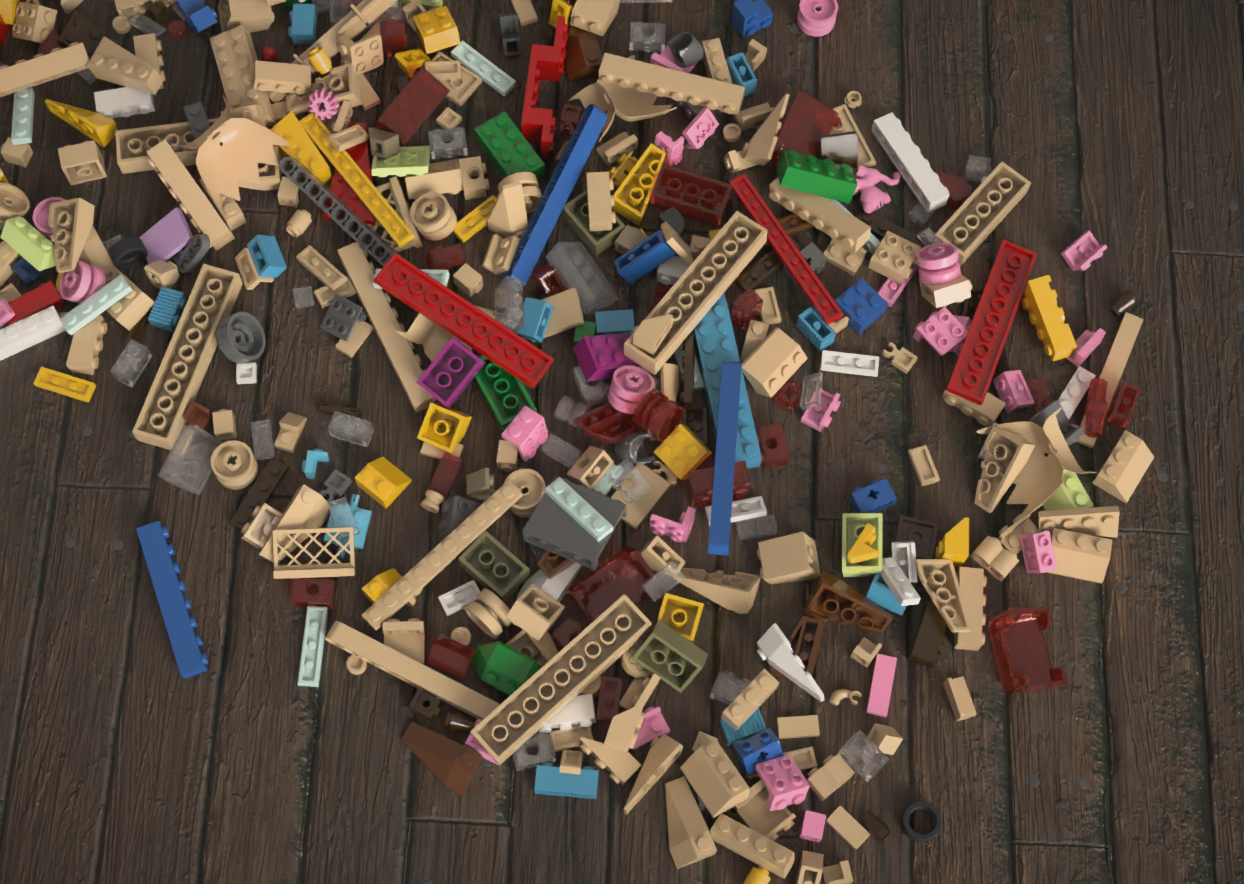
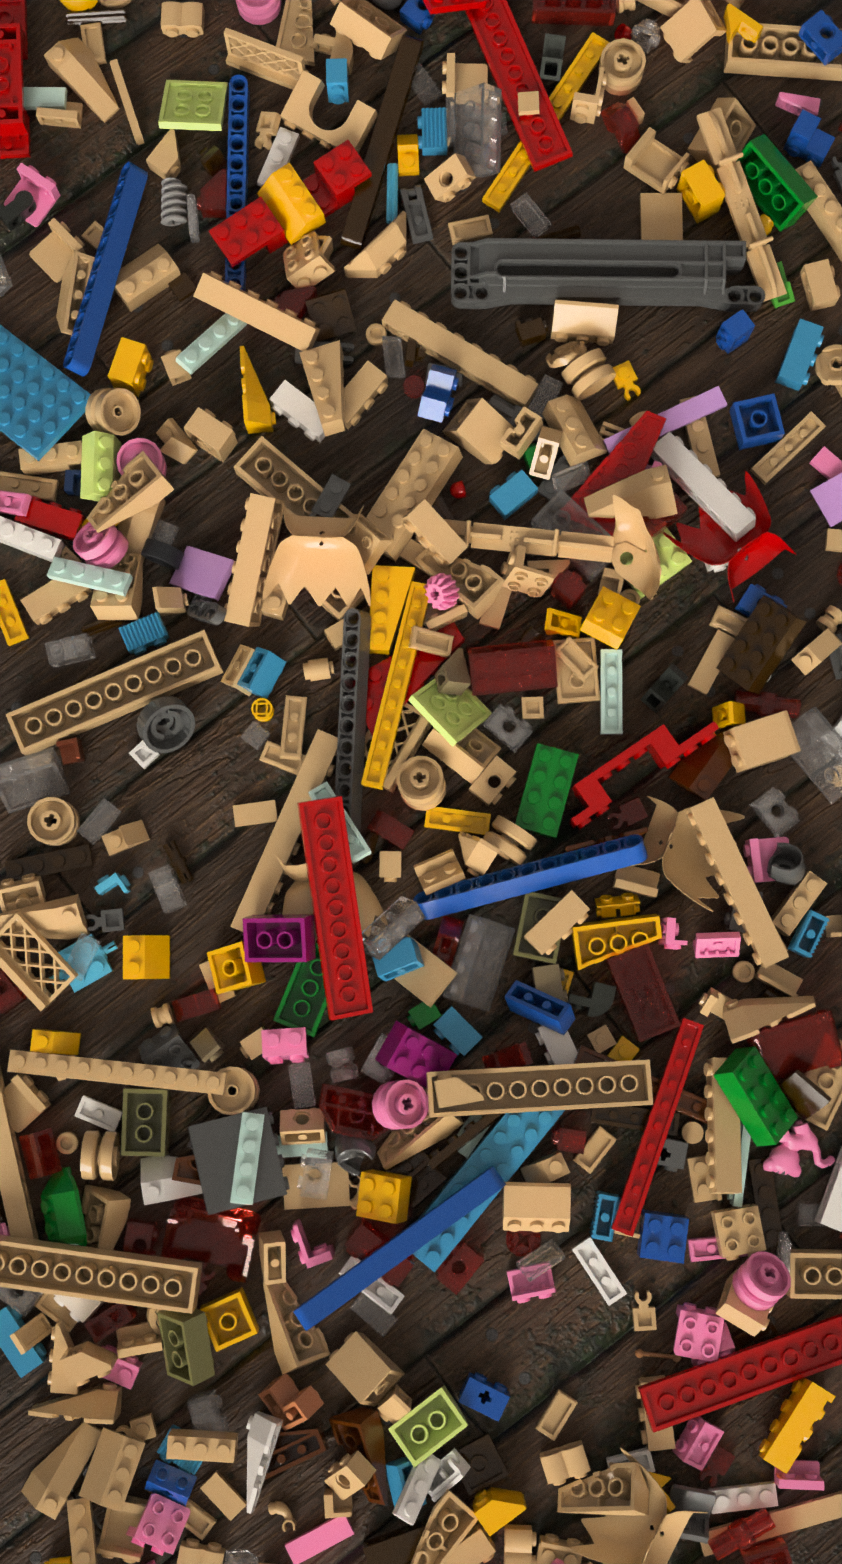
camera: 55 degrees right, 15 degrees up
tan brick [212,409,237,441] -> none
yellow brick [307,46,333,75] -> none
dark grey hinge [320,294,366,342] -> none
tan brick [506,584,565,641] -> none
clear red wheel [633,389,685,442] -> none
clear tile [641,561,685,602] -> none
tan tile [661,221,695,266] -> none
yellow slope [847,523,879,564] -> none
none -> tan slope [156,418,198,464]
none -> yellow wheel [251,698,274,722]
none -> nougat brick [258,1373,324,1431]
none -> tan brick [324,1450,376,1501]
none -> tan slope [377,1384,412,1424]
none -> tan brick [539,1440,591,1486]
none -> medium nougat hinge [635,1349,681,1362]
none -> tan tile [681,1121,704,1144]

